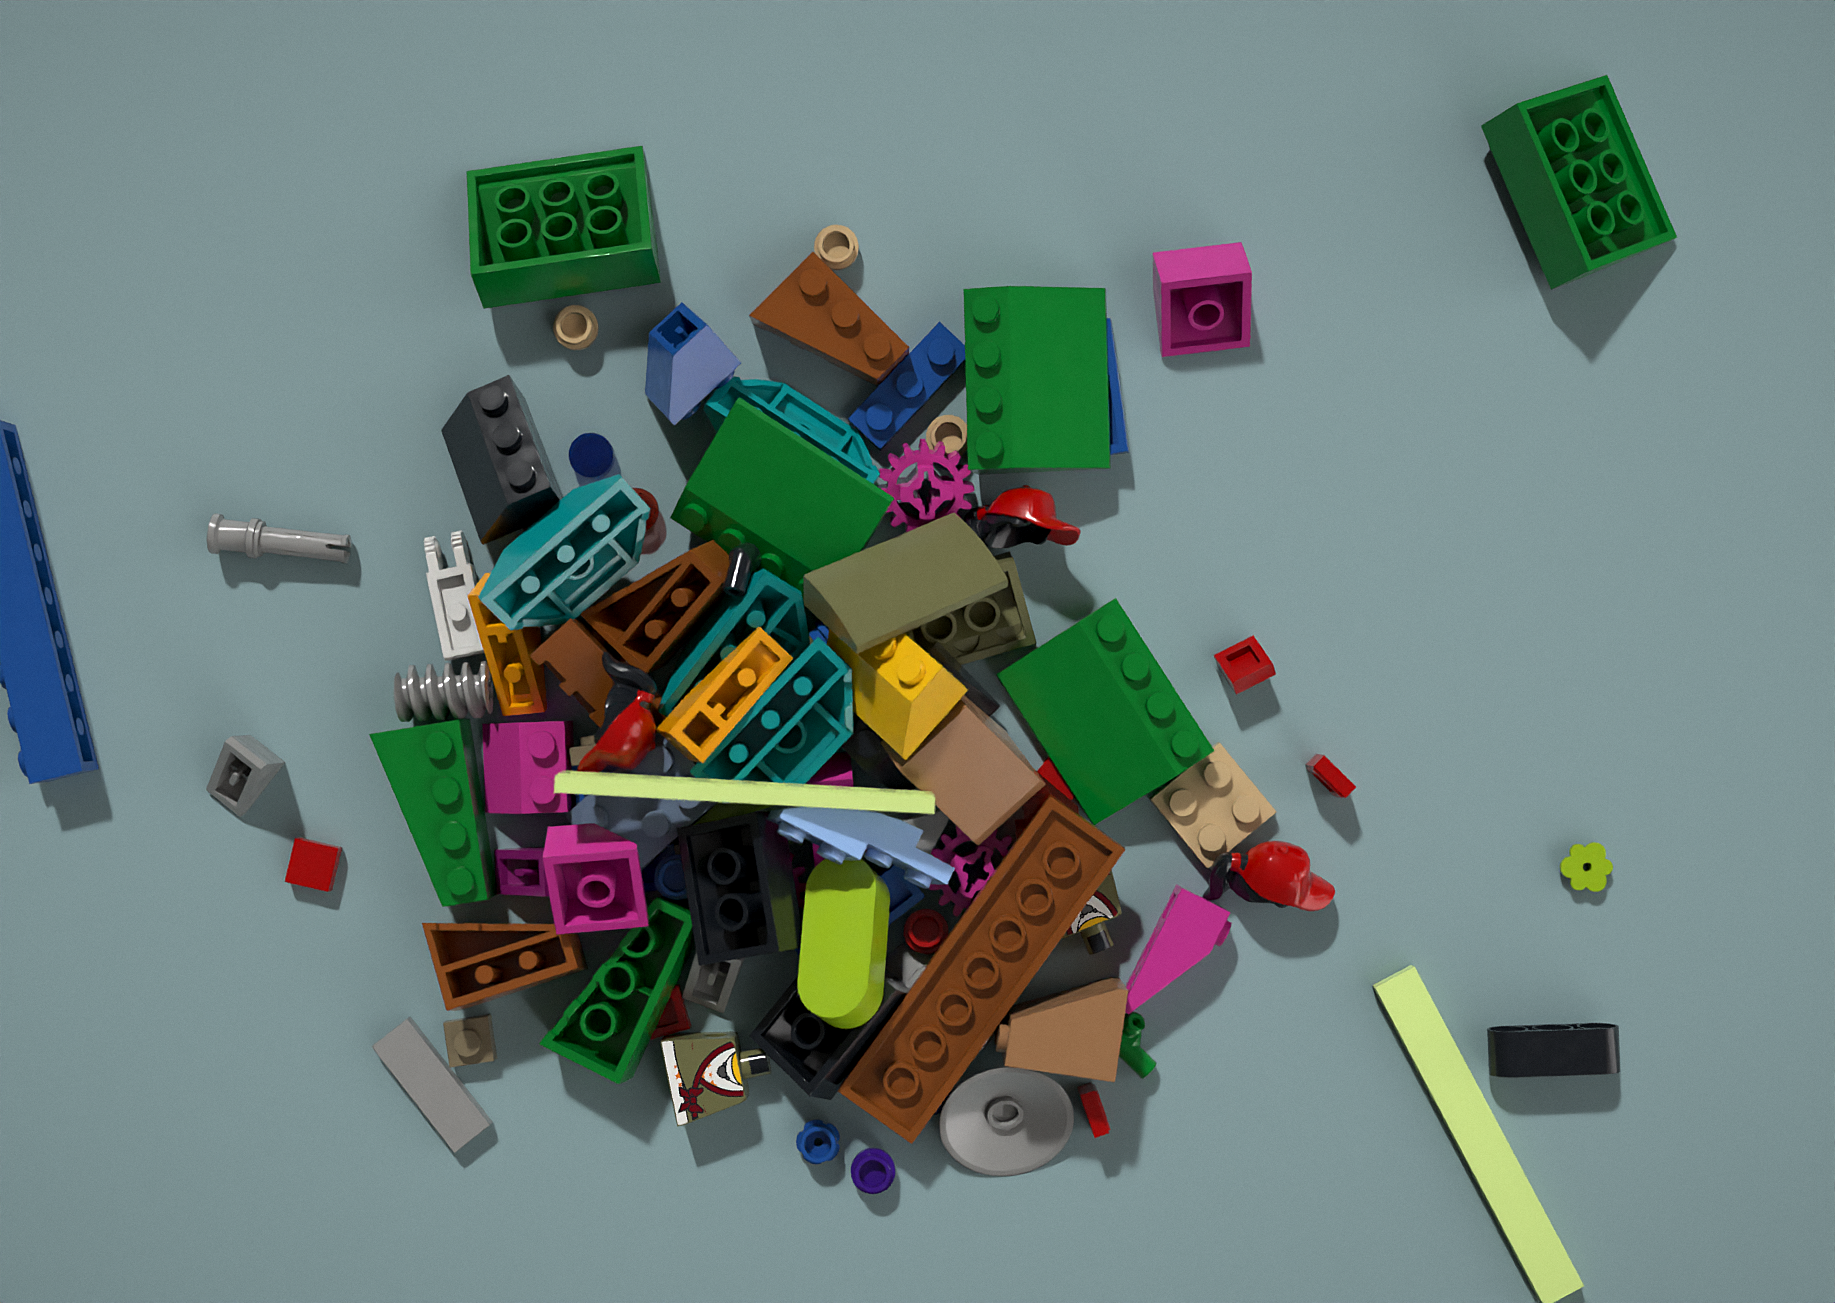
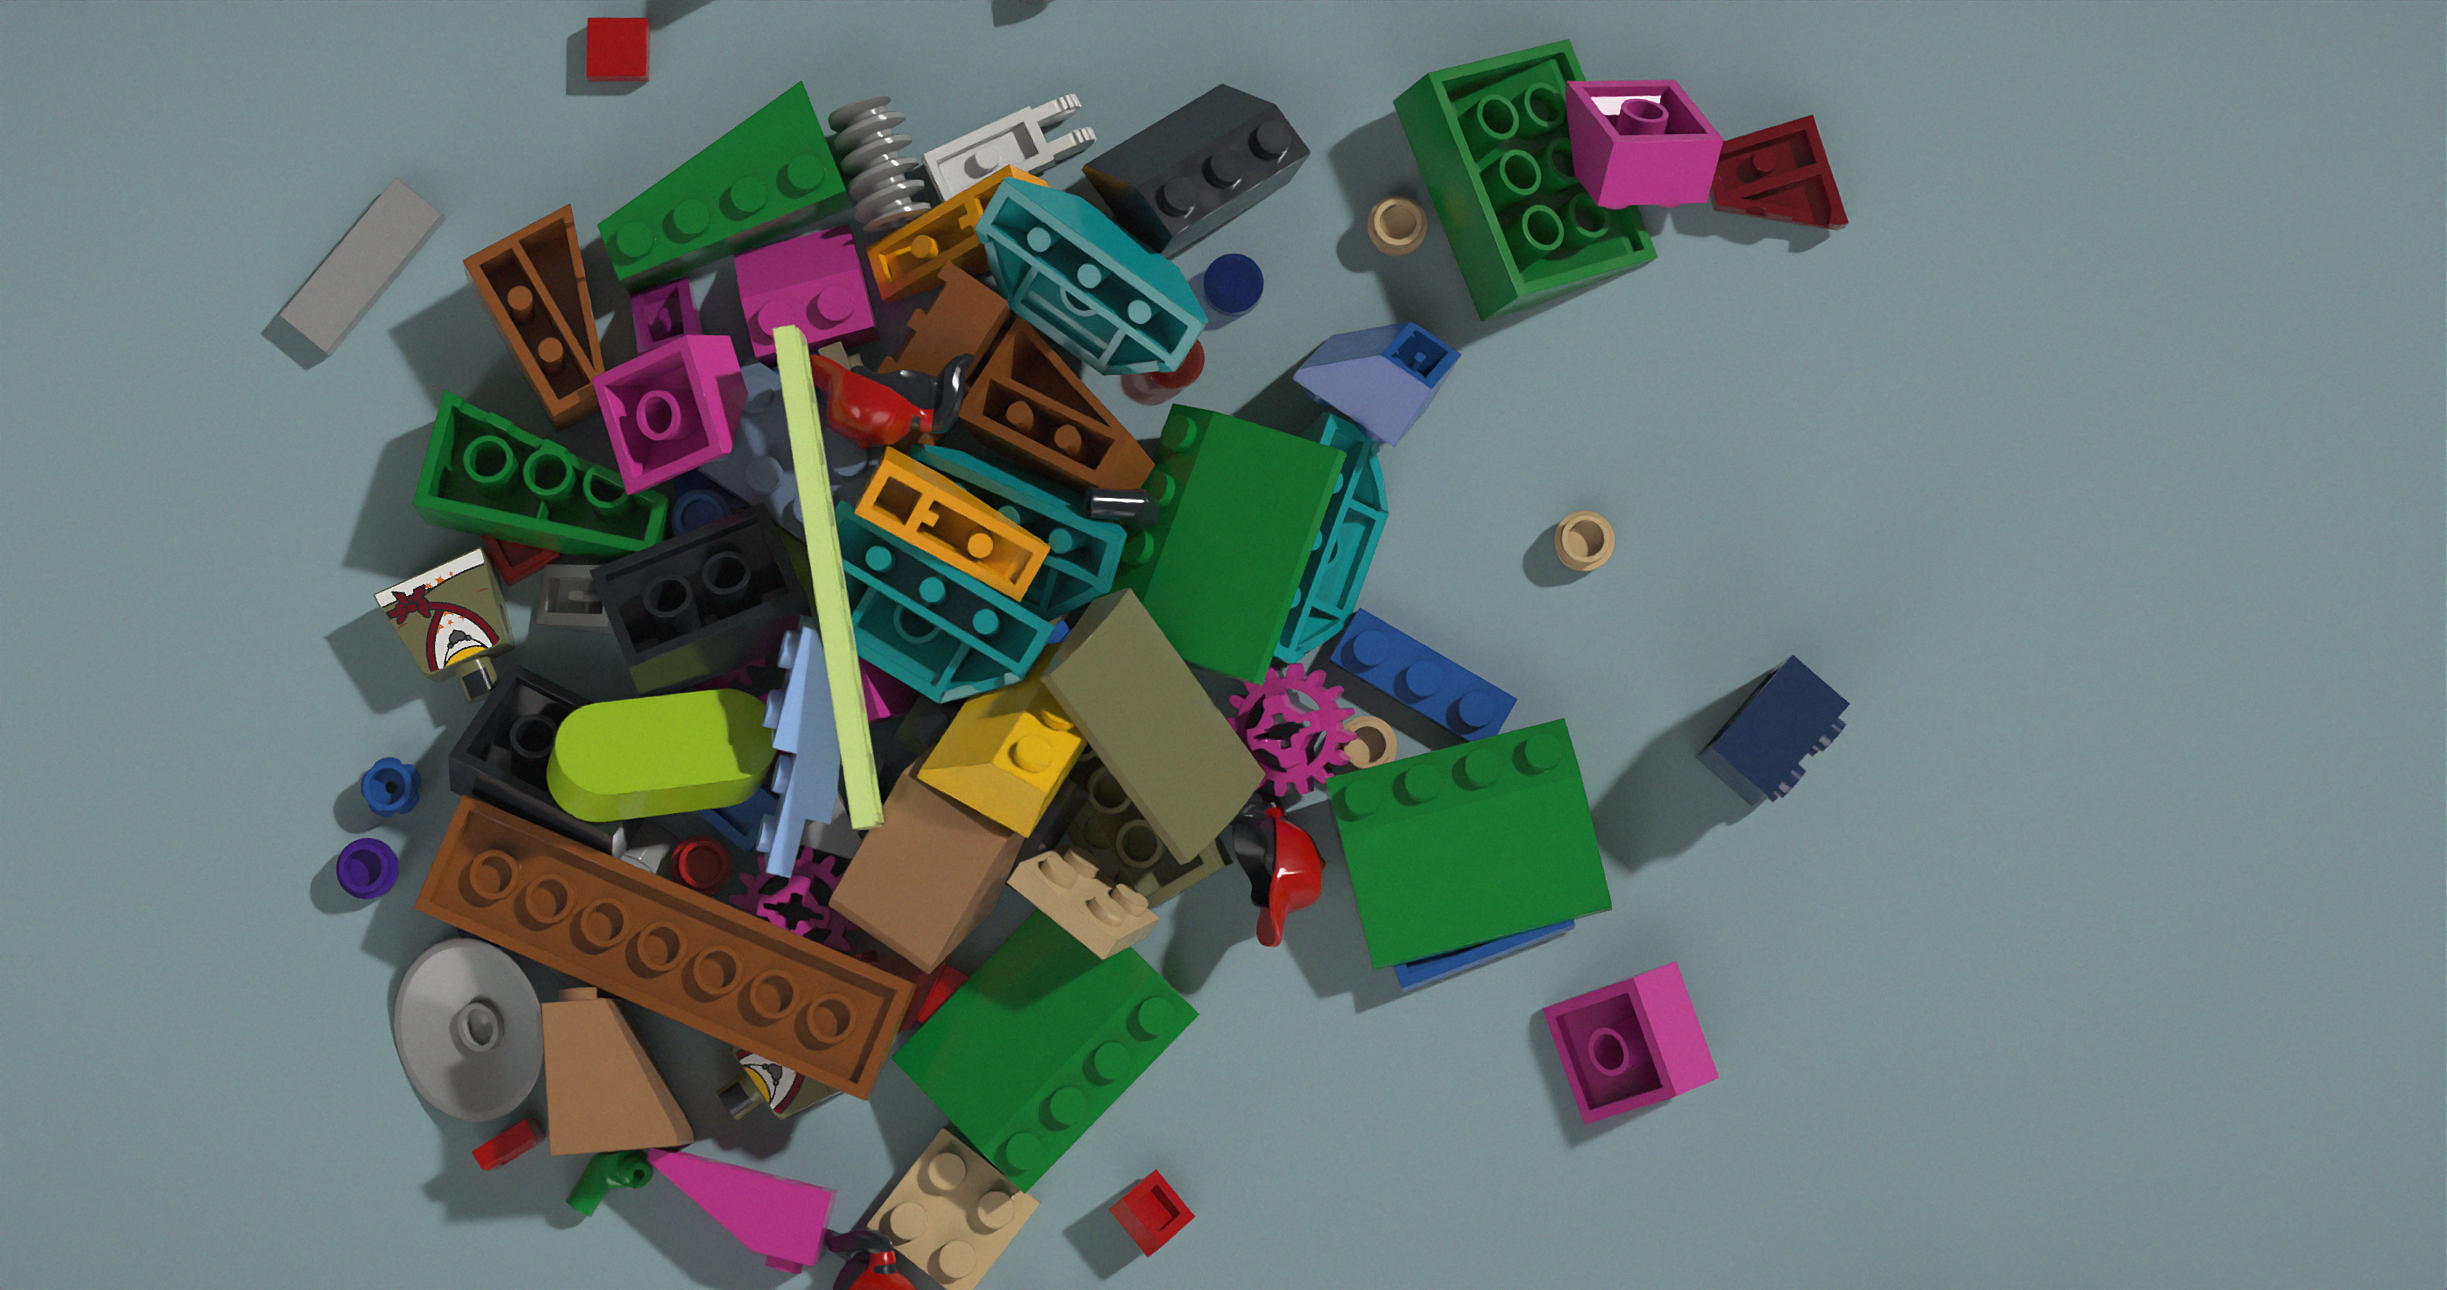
camera: 75 degrees right, 5 degrees down
dark tan plate [443,1014,497,1068] -> none
dark orange wedge [749,252,909,386] -> none
none -> tan plate [1007,844,1160,960]
none -> dark pink slope [1565,80,1724,209]
none -> dark blue brick [1696,655,1850,806]
none -> dark red wing [1709,114,1849,231]

